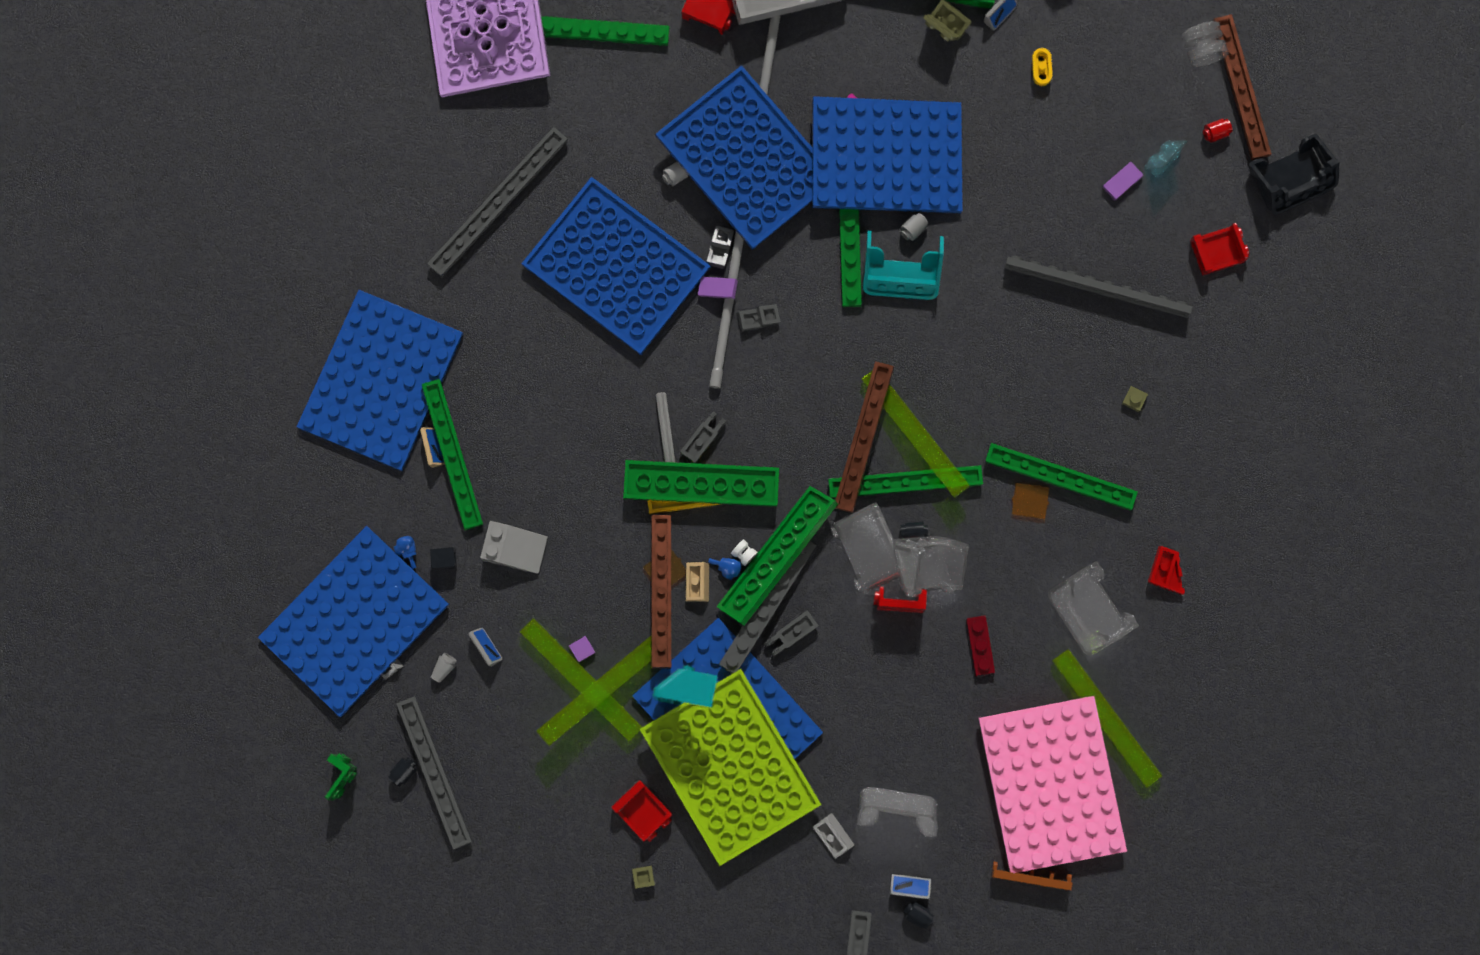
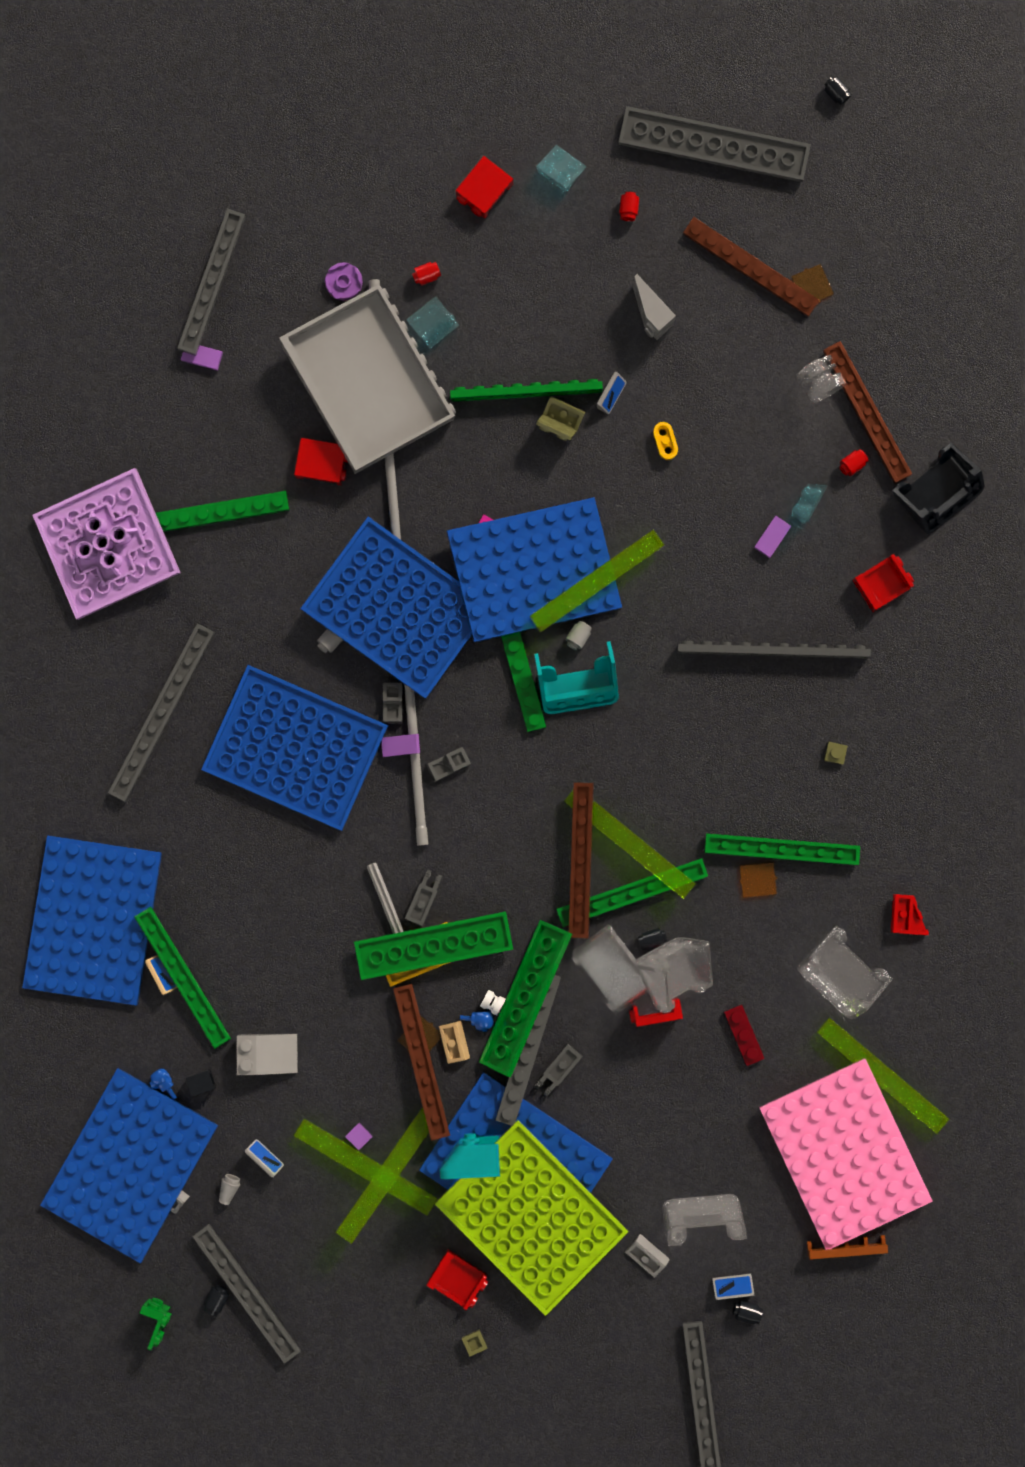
camera: 10 degrees left, 5 degrees up
none -> clear neon green plate [530,529,664,633]

